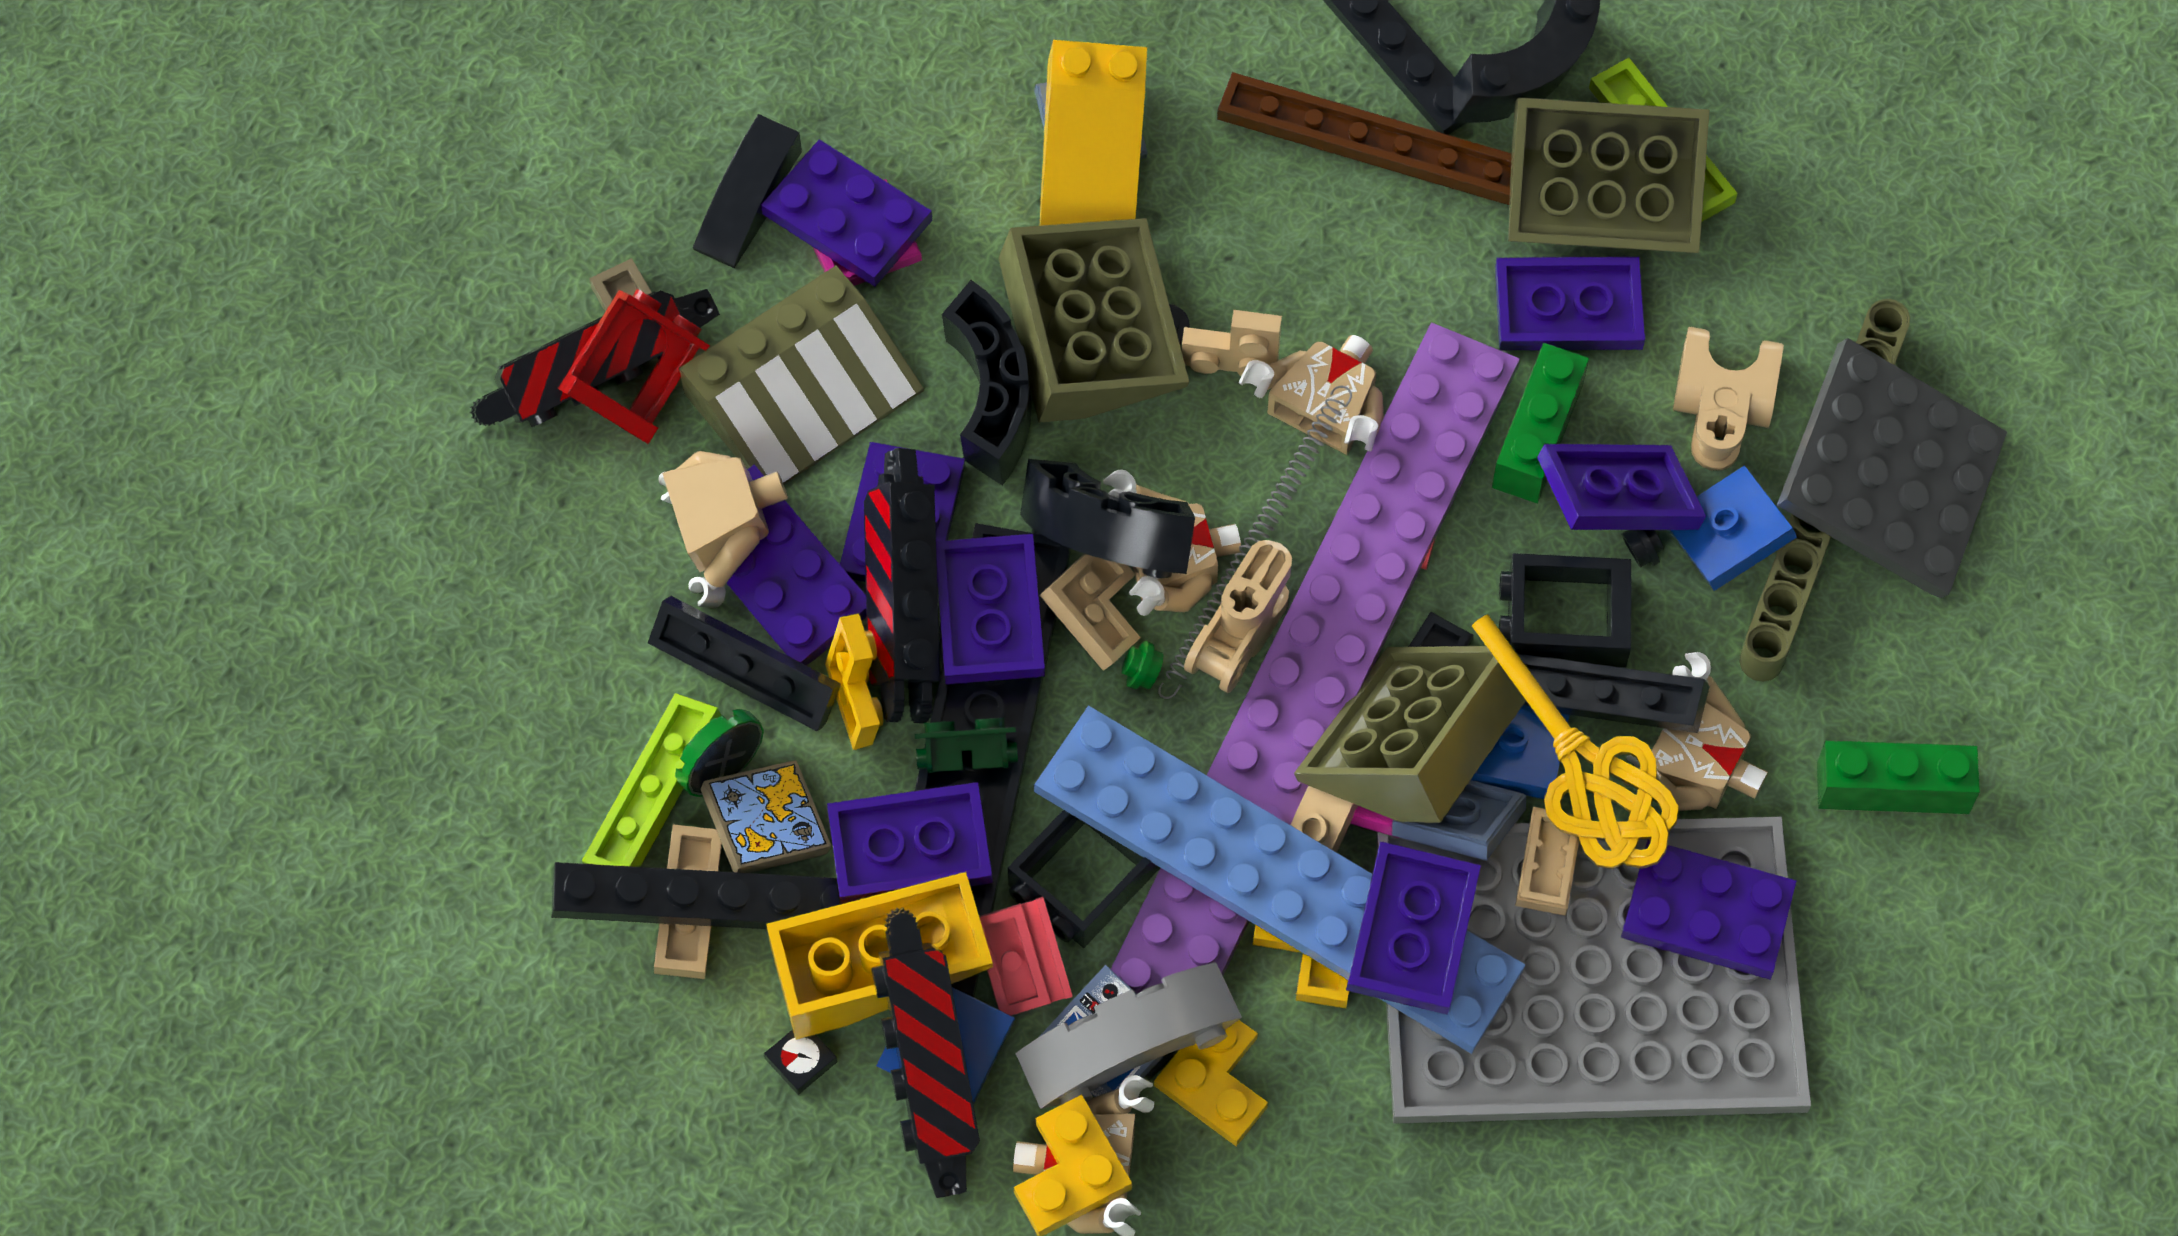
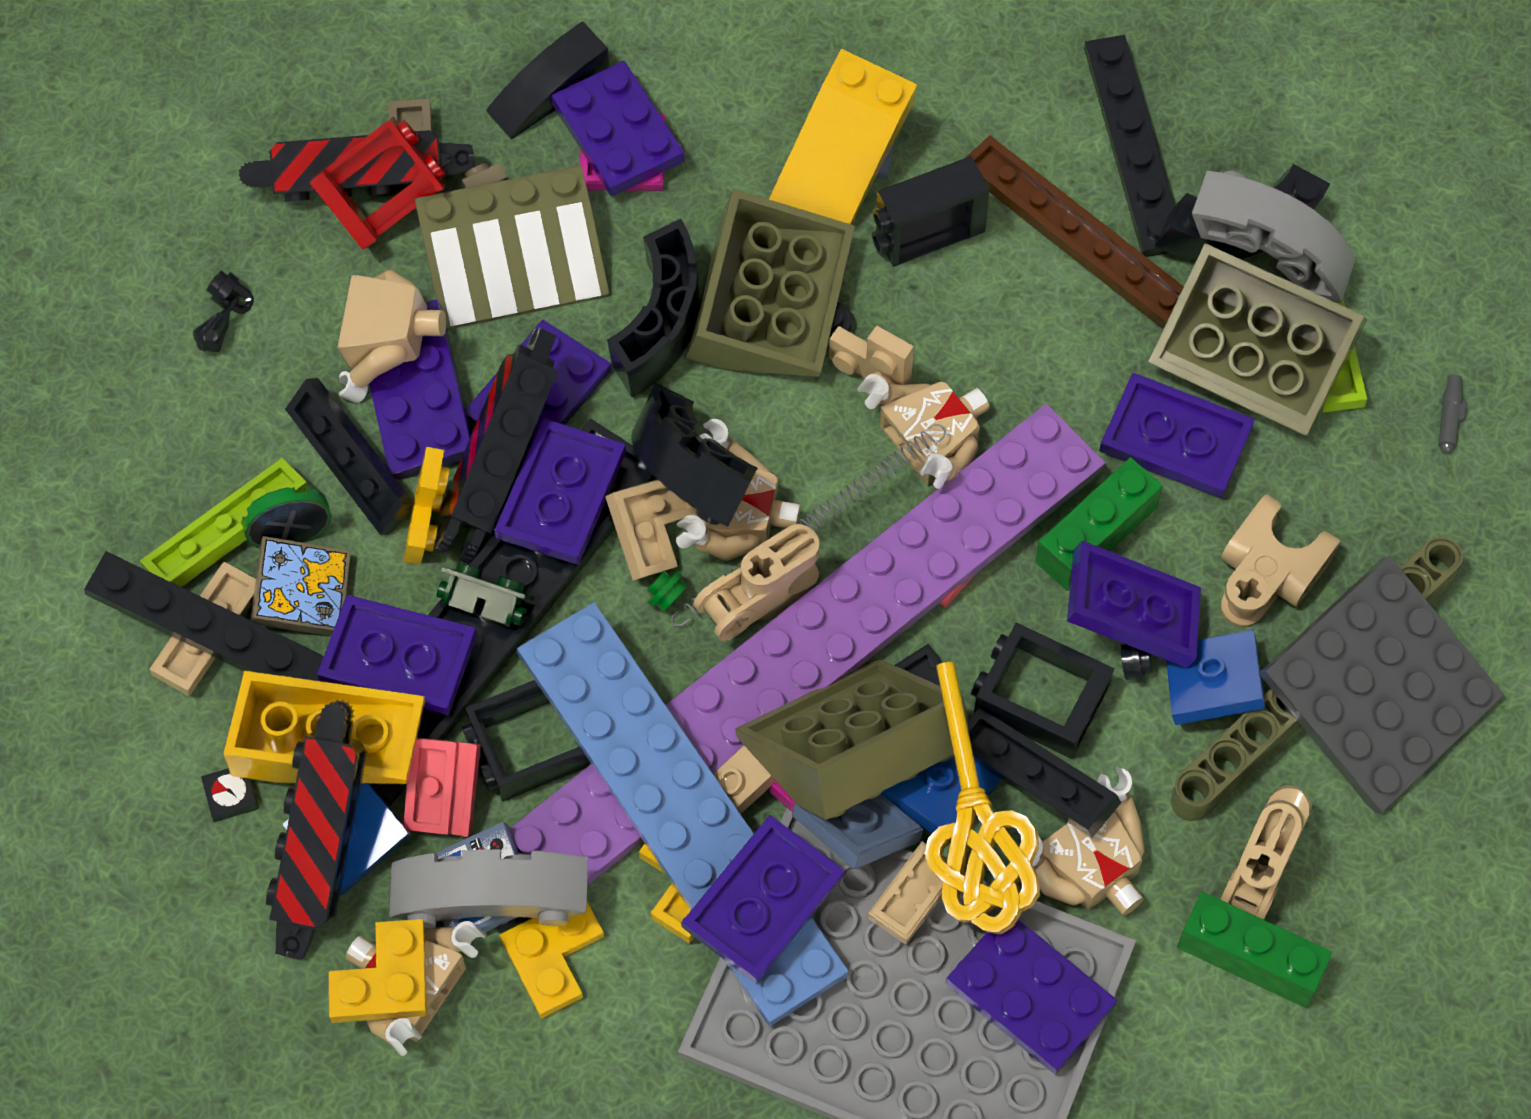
camera: 25 degrees right, 0 degrees up
none -> black piece [193,270,254,352]
none -> dark tan plate [460,163,508,189]
none -> black window [872,156,990,267]
none -> light grey brick [1192,171,1356,302]
none -> tan piece [1220,785,1312,920]
none -> dark grey piece [1438,374,1466,454]

